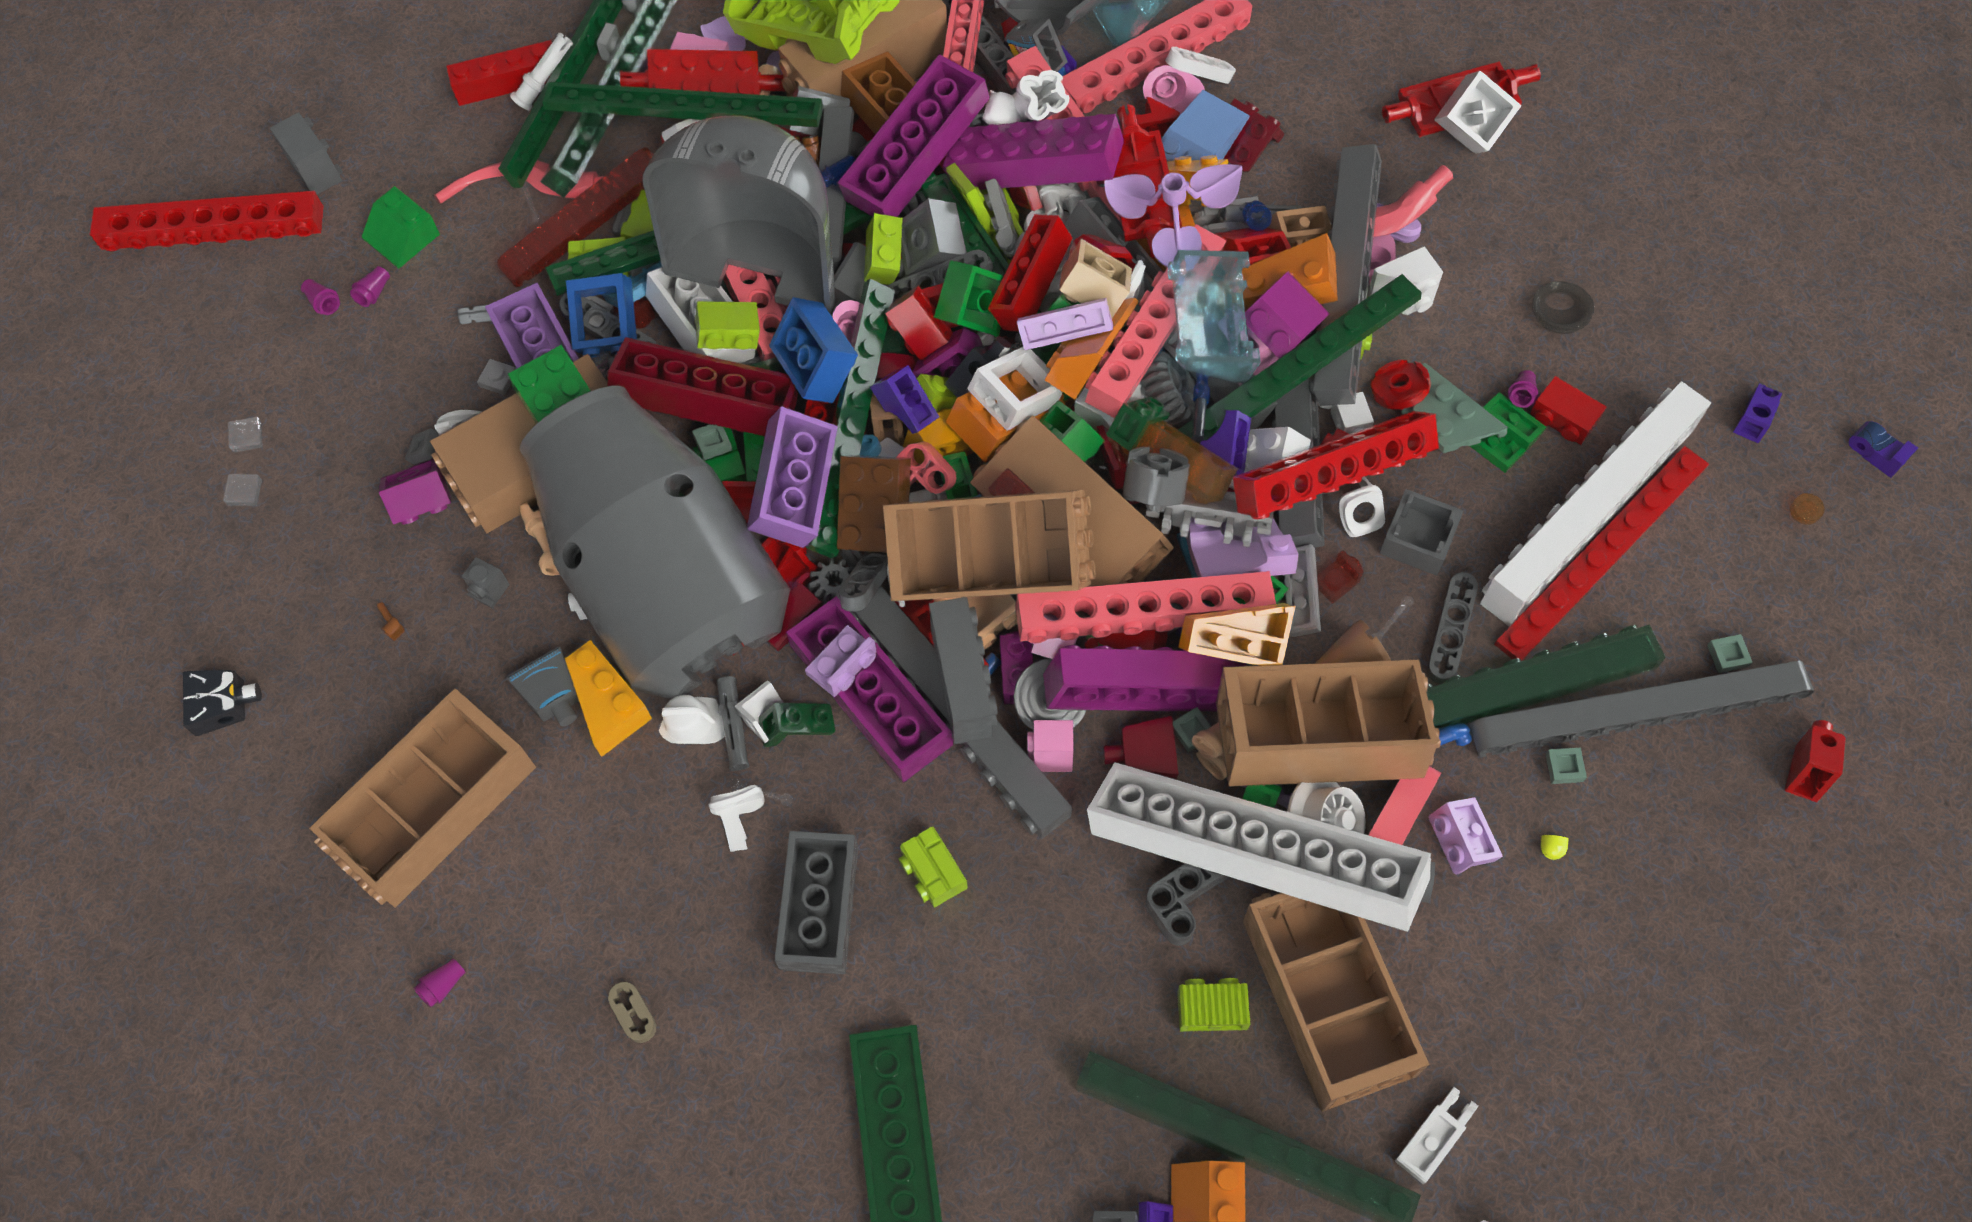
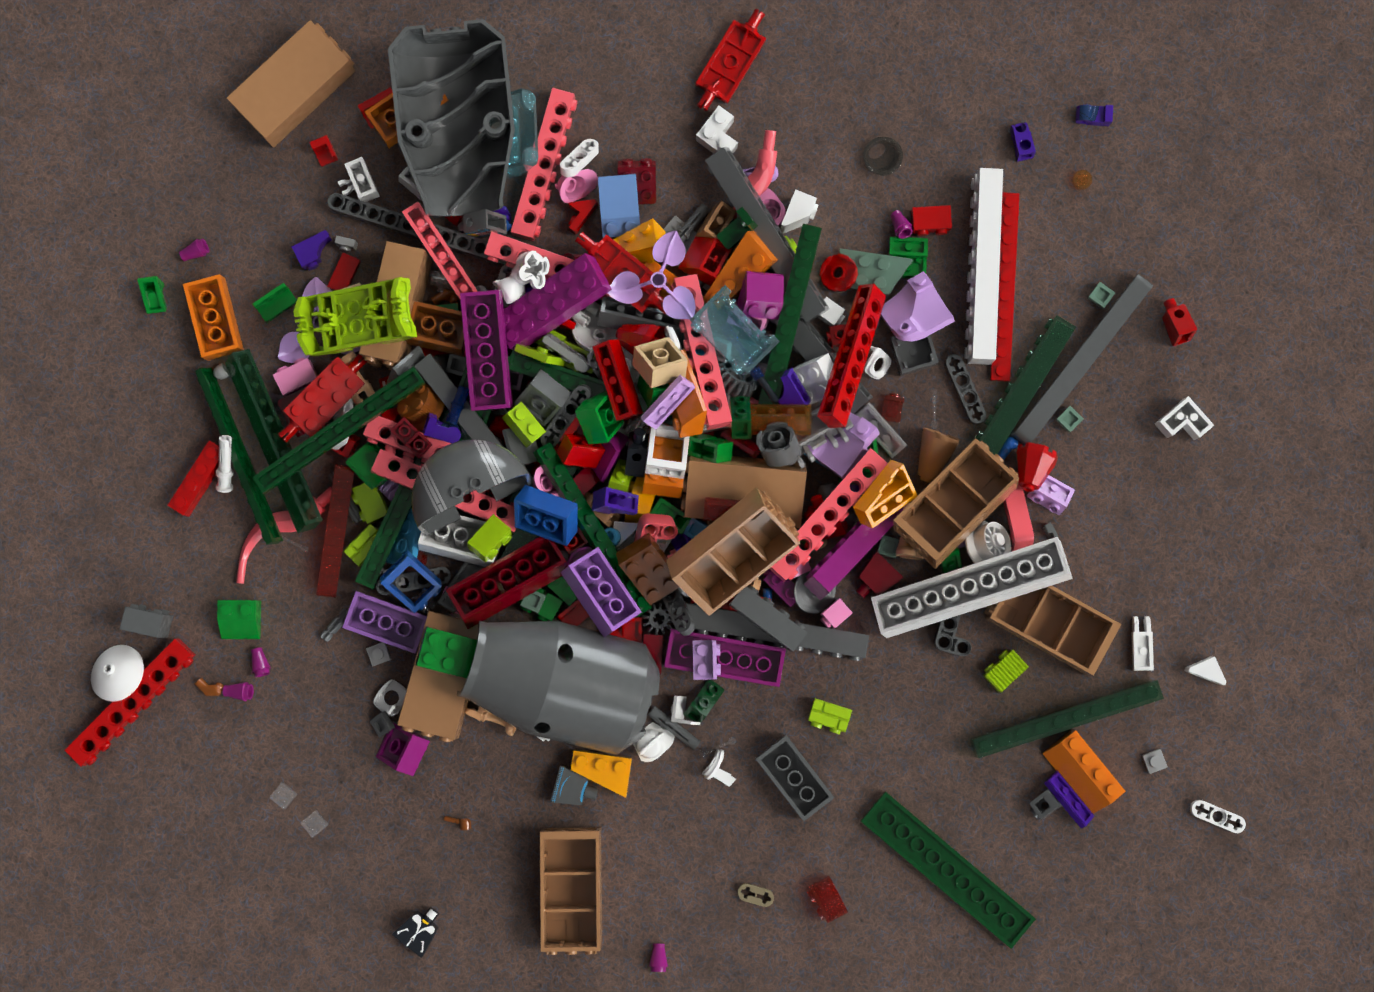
camera: 40 degrees left, 20 degrees up
dark grey brick [462,557,510,609] -> none
light grey plate [597,23,622,62] -> none
clear blue bush [1242,200,1272,231] -> none
white brick [1434,71,1521,154] -> none
neon yellow hinge [1540,835,1568,860] -> none
none -> white dish [91,645,144,702]
none -> dark orange arm [194,678,224,696]
none -> white brick [696,106,738,154]
none -> dark green bracket [717,207,758,250]
none -> clear red brick [807,876,848,923]
none -> lavender slope [880,271,955,341]
none -> red cone [1017,442,1058,492]
none -> white brick [1155,396,1214,440]

